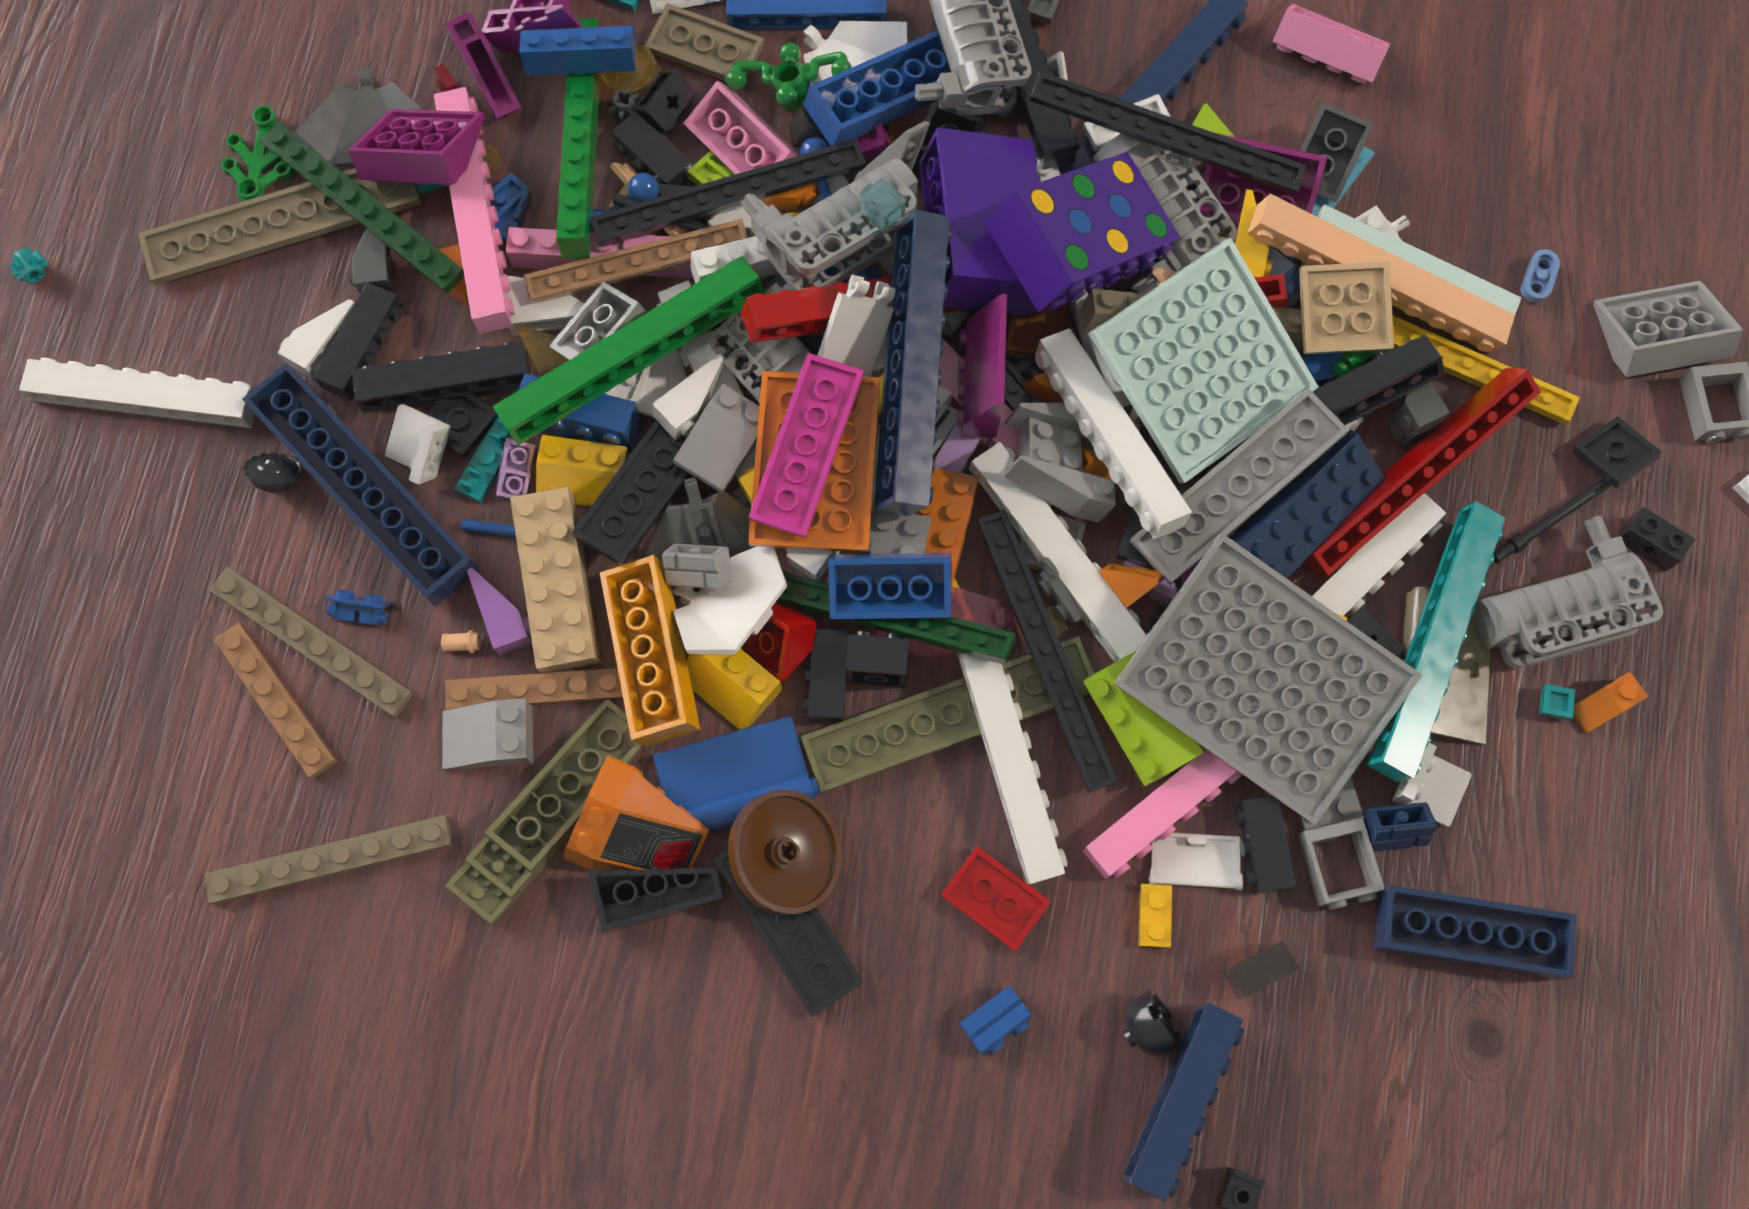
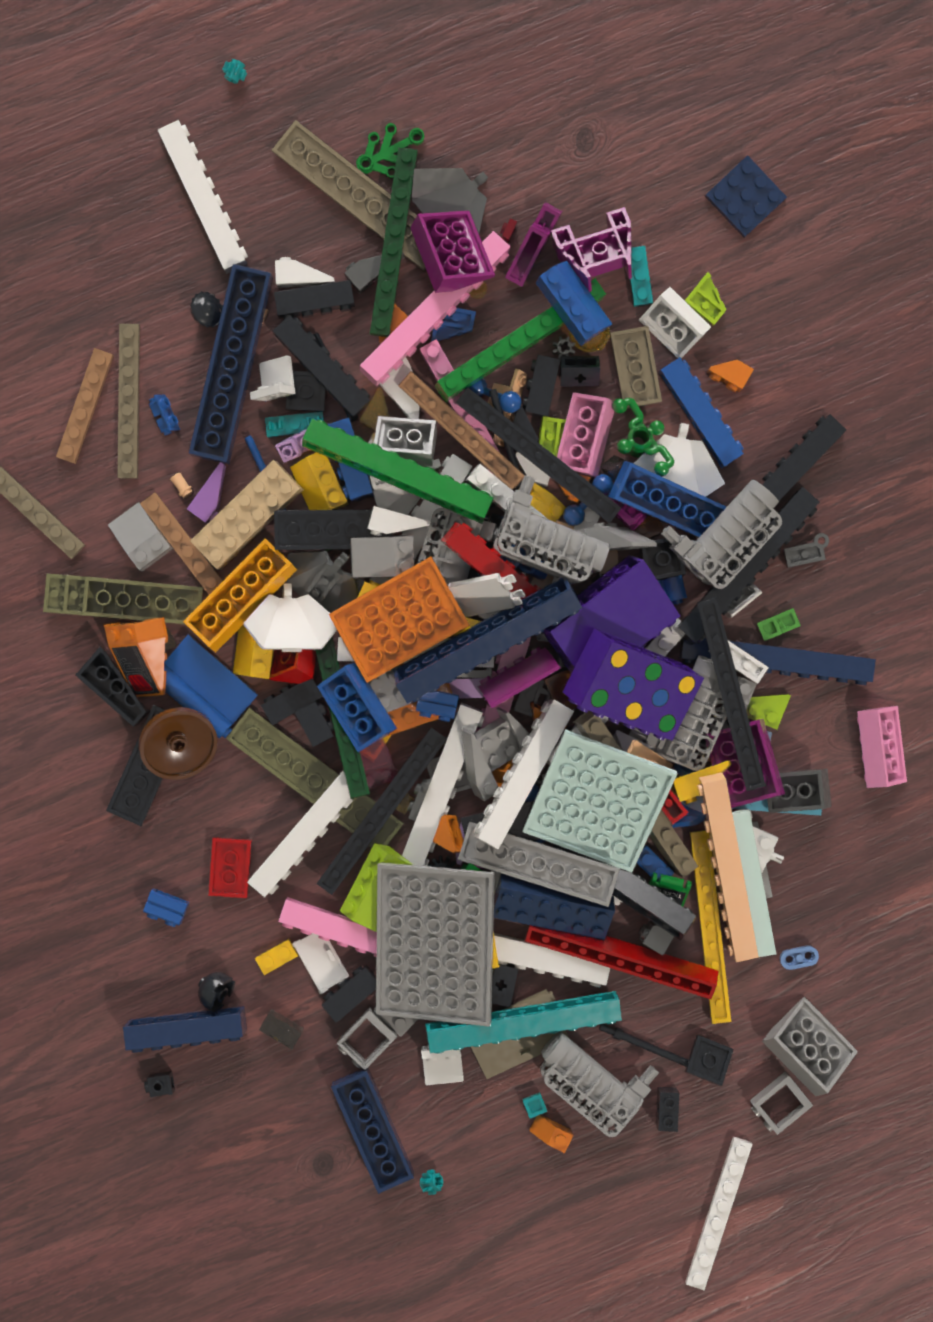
camera: 60 degrees right, 15 degrees up
light grey brick [662,544,732,592] -> none
dark pink plate [748,353,864,539] -> none
clear light blue brick [859,177,906,233] -> none
tan plate [1299,262,1394,355] -> none
dark blue brick [1363,802,1437,851] -> none
none -> blue brick [416,691,459,722]
none -> teal gear [420,1169,443,1195]
none -> bright green slope [757,608,801,641]

